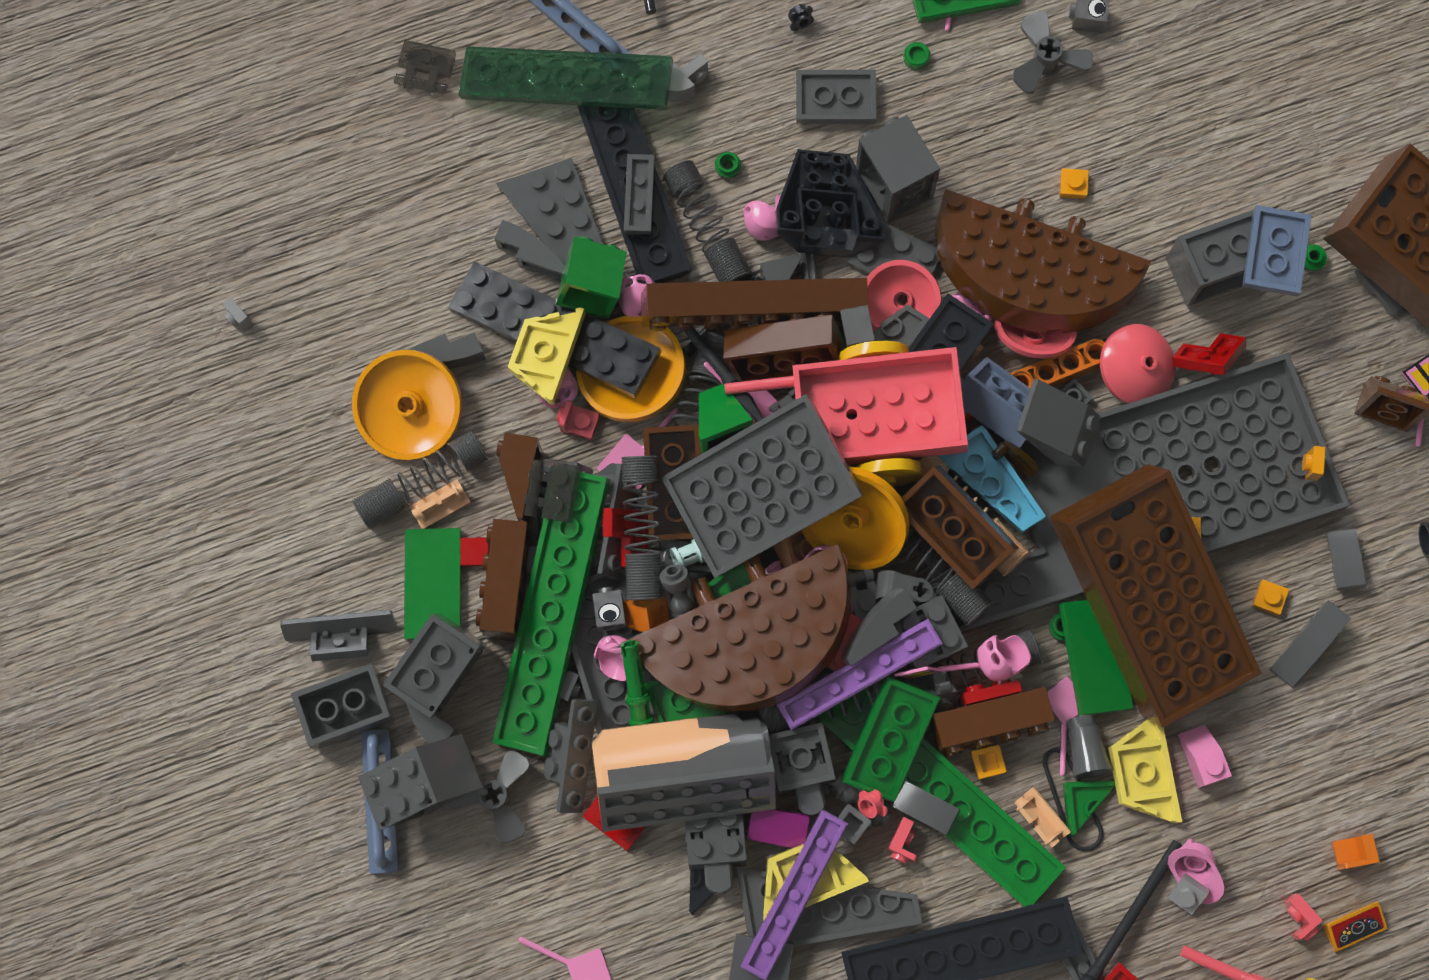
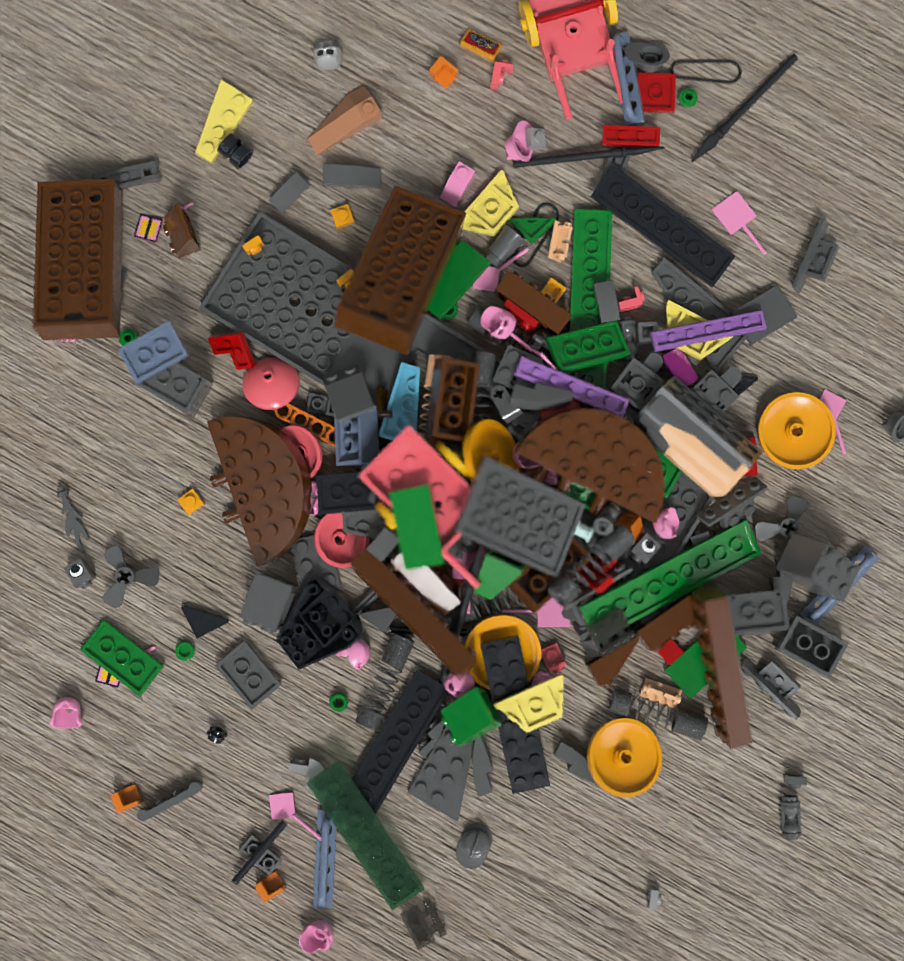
camera: 130 degrees left, 10 degrees up
green pin [620,640,655,726] -> none
dark grey plate [624,154,655,235] -> none
coral plate [858,789,888,819] -> none
none -> dark grey piece [57,486,89,554]
none -> black tile [181,606,229,639]
none -> bright pink piece [269,792,321,840]
none -> nougat wedge [308,86,382,156]
none -> green tile [389,485,444,571]
none -> dark grey slope [418,719,444,758]
none -> dark grey piece [456,823,492,869]
none -> reddish brown brick [691,586,753,749]
none -> light orange dish [757,392,836,470]
none -> dark grey piece [781,795,802,840]
none -> dark grey plate [783,774,807,788]

